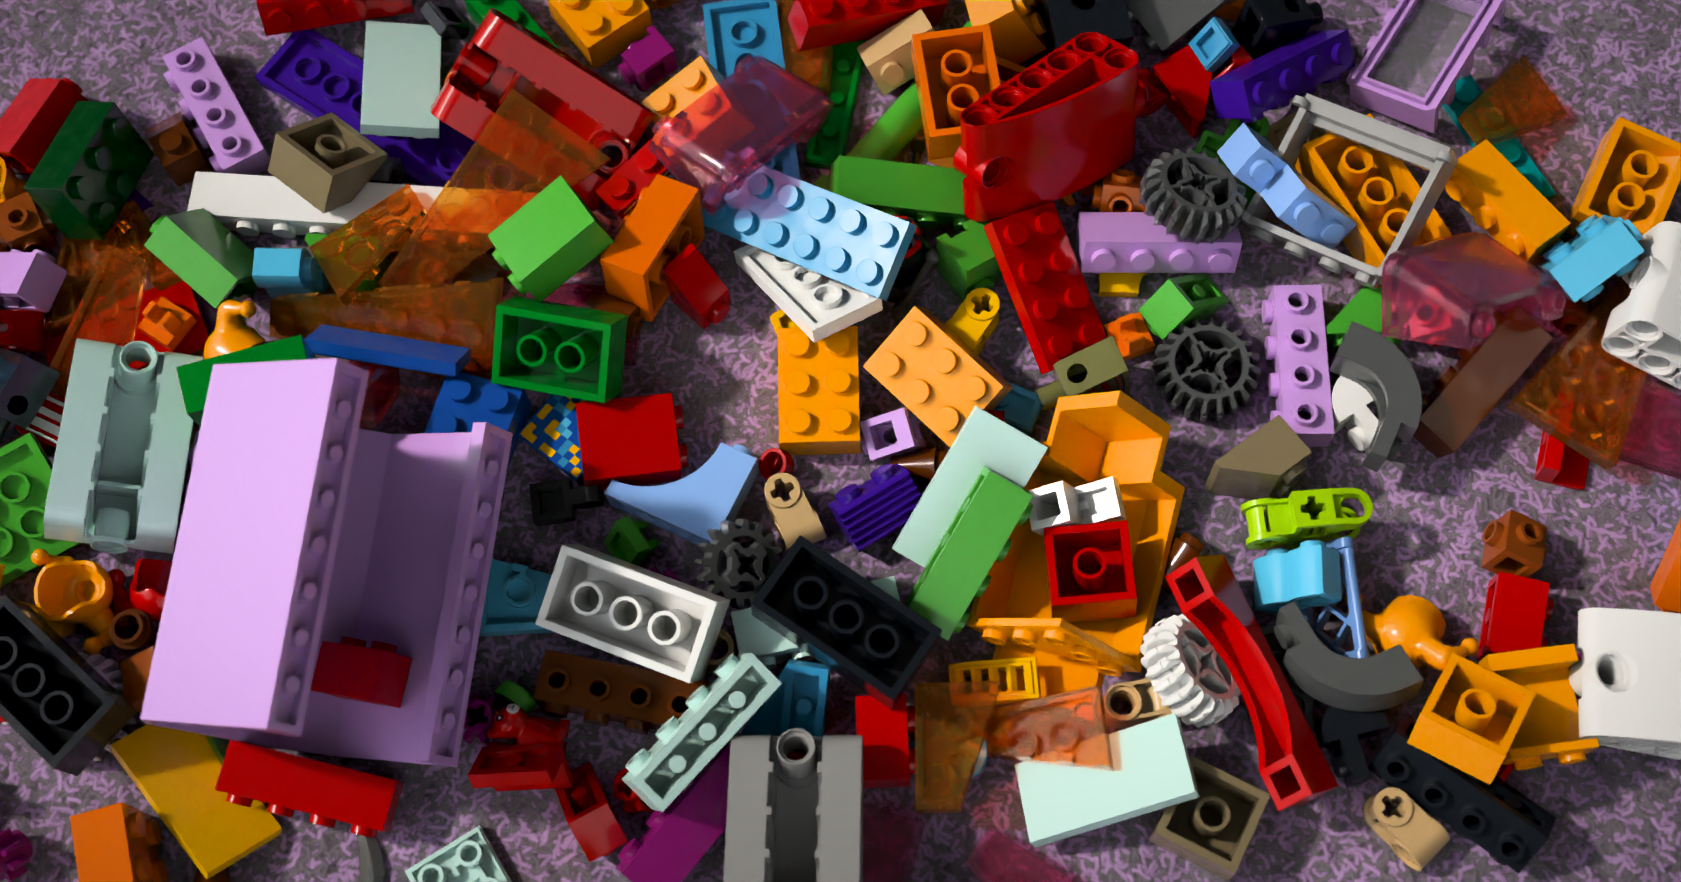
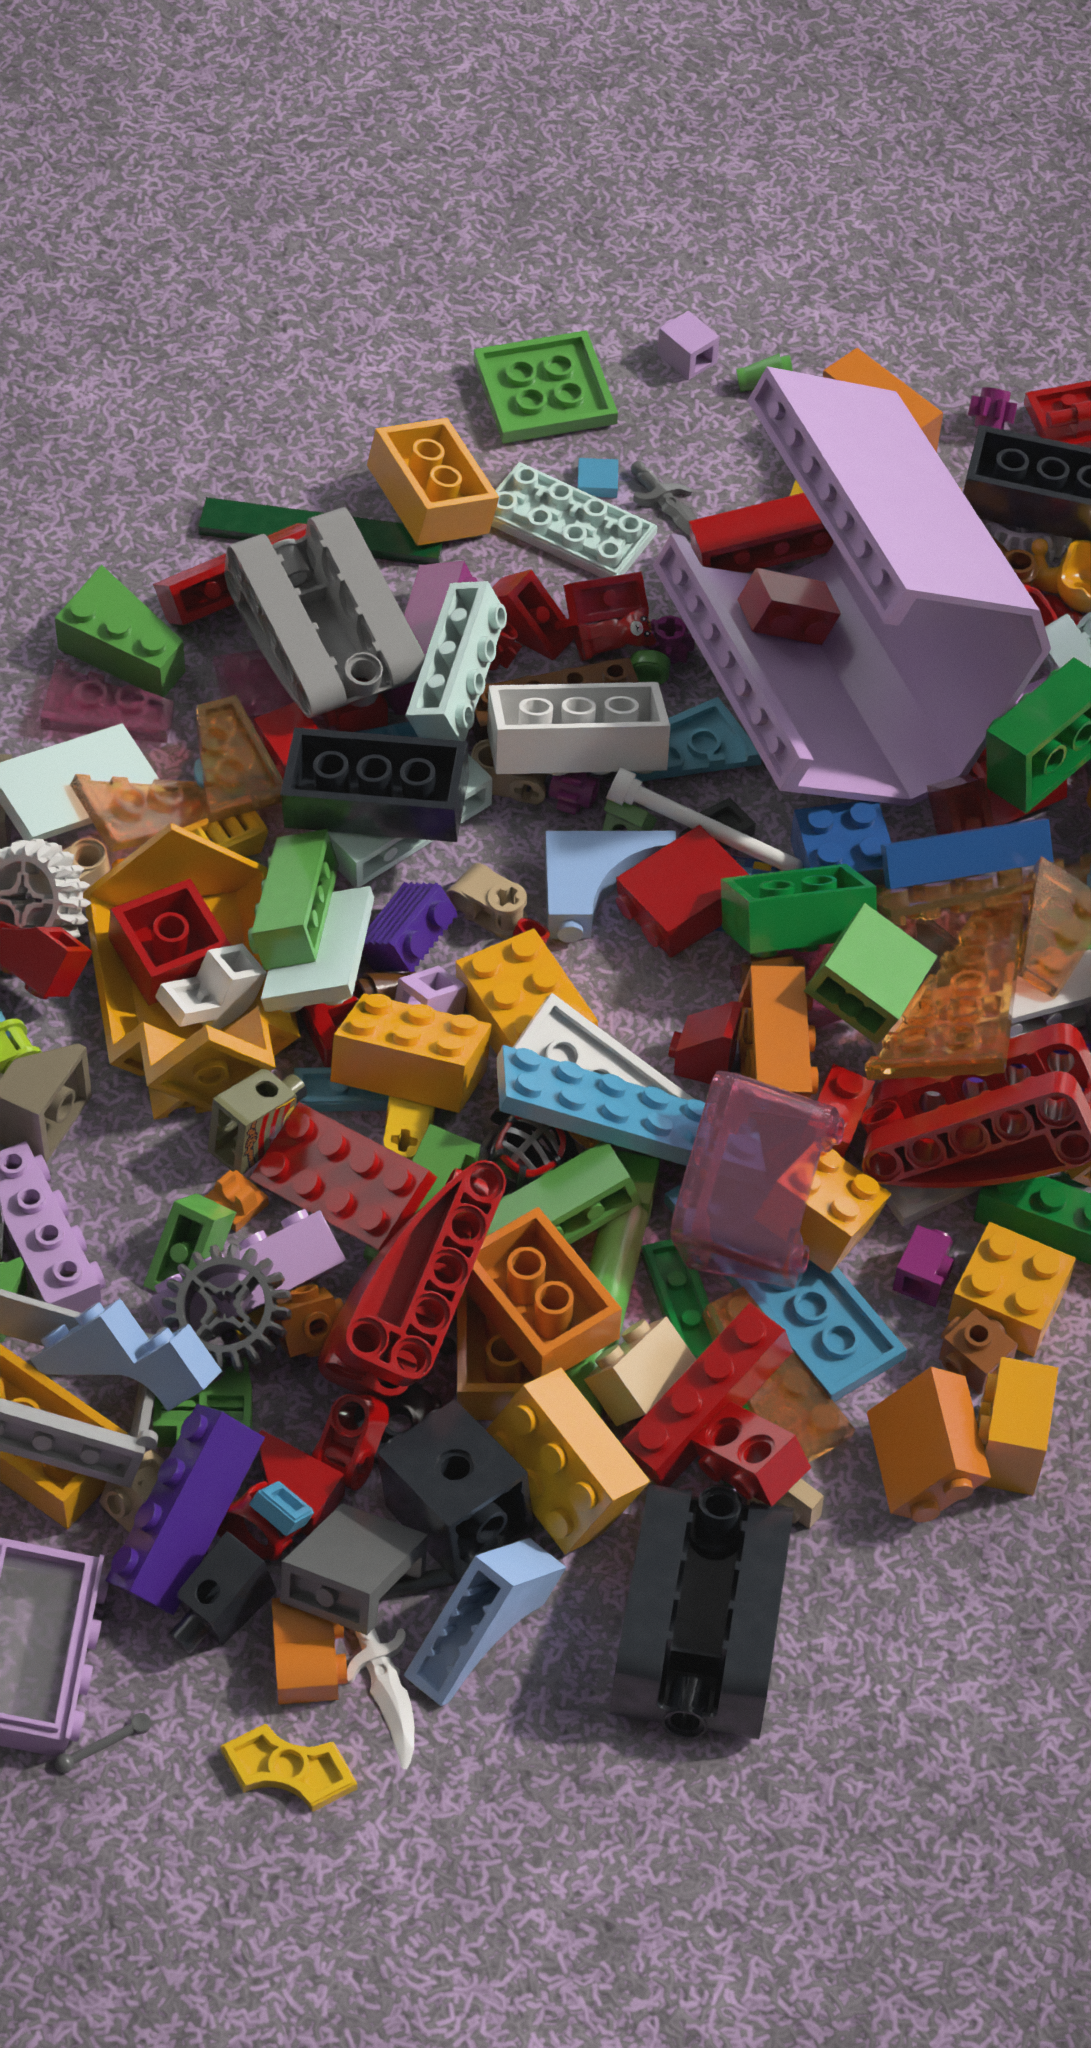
camera: 145 degrees right, 15 degrees down
dark grey gear [694,518,782,609] -> none
dark grey gear [1152,316,1262,423] -> none
reddish brown cone [1161,532,1210,595] -> none
none -> white piece [606,767,803,871]

